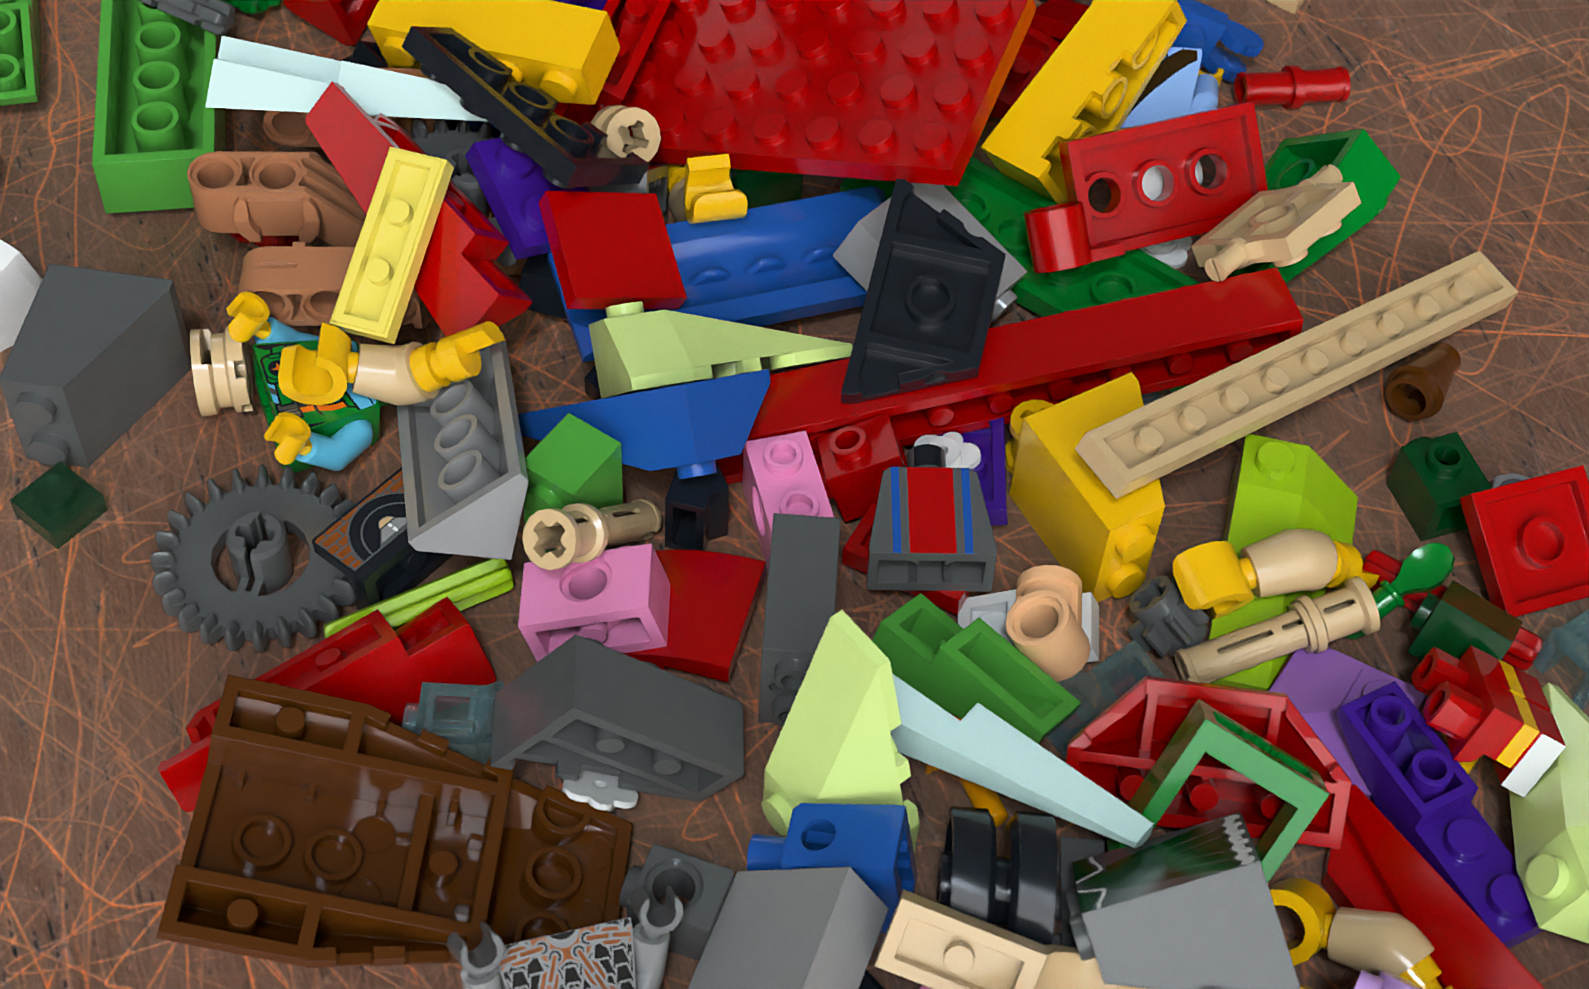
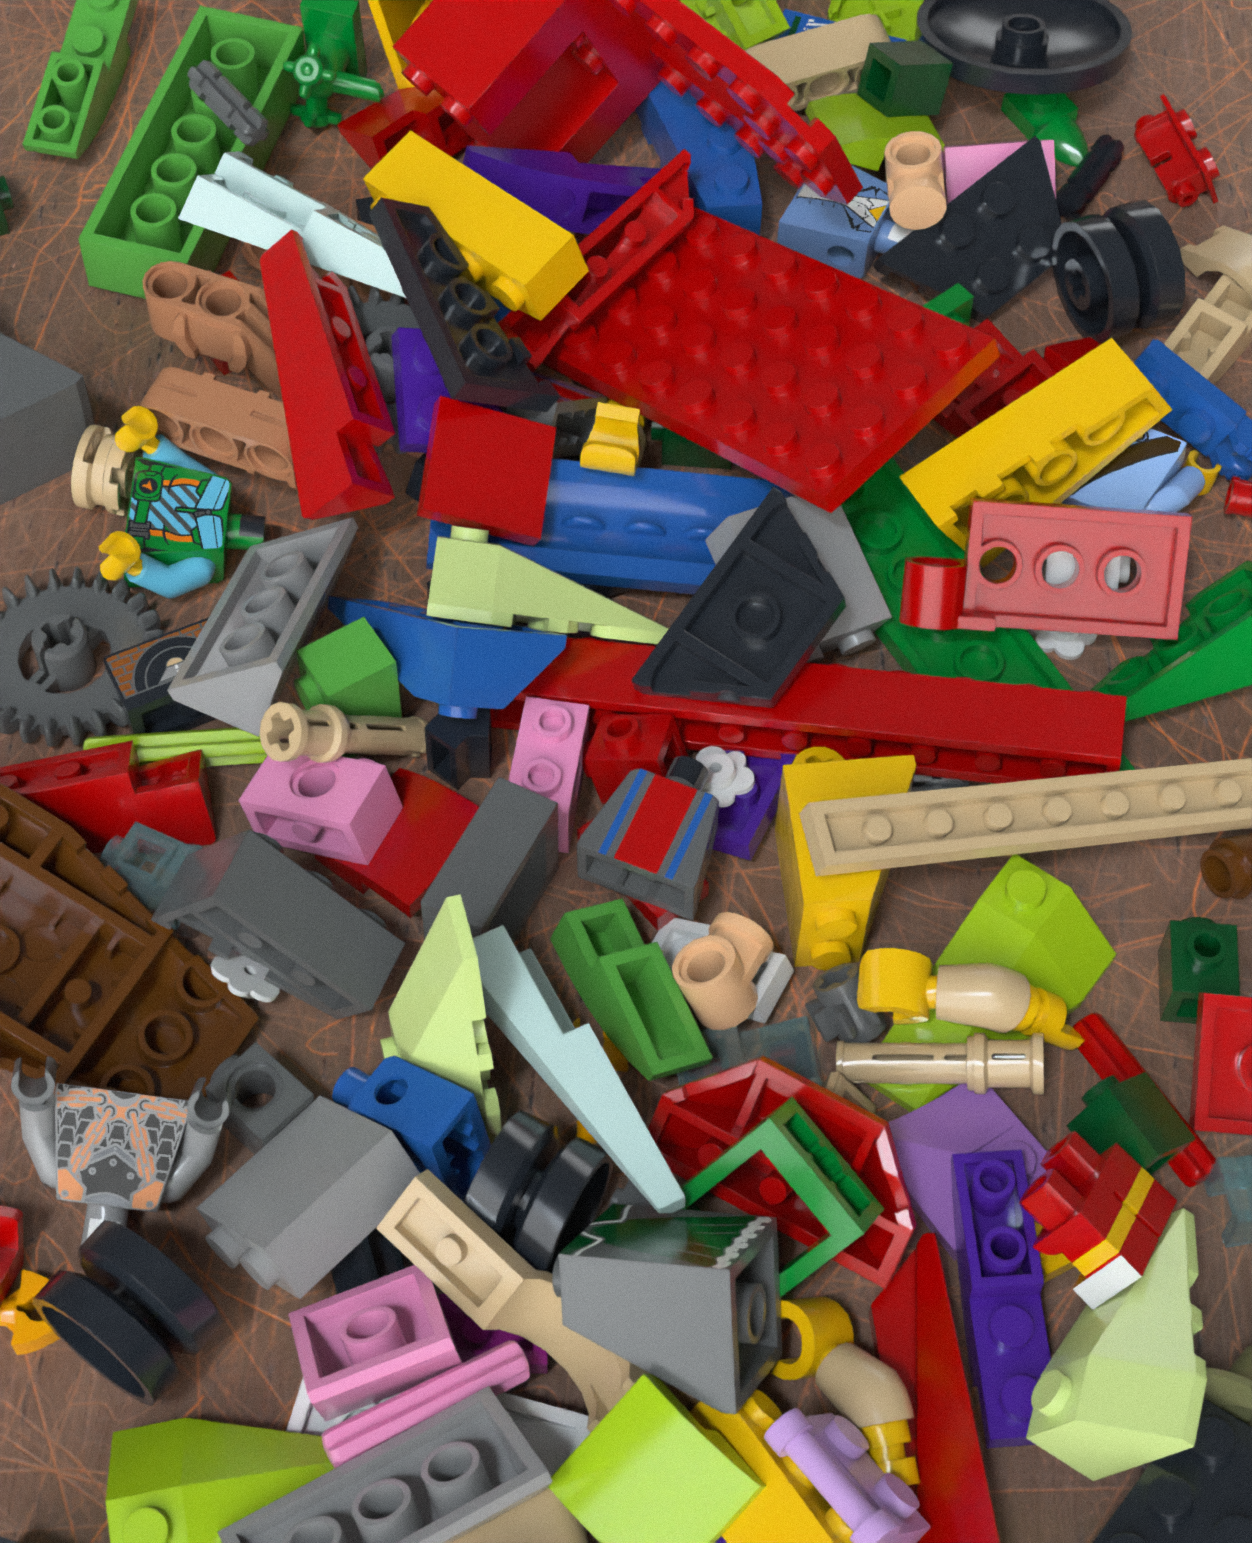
camera: 25 degrees right, 5 degrees up
yellow piece [278,321,505,406] -> none
light yellow tile [329,147,454,344] -> none
tan wheel [591,105,661,162] -> none
tan plate [1191,164,1361,282] -> none
green piece [1344,543,1455,640] -> none

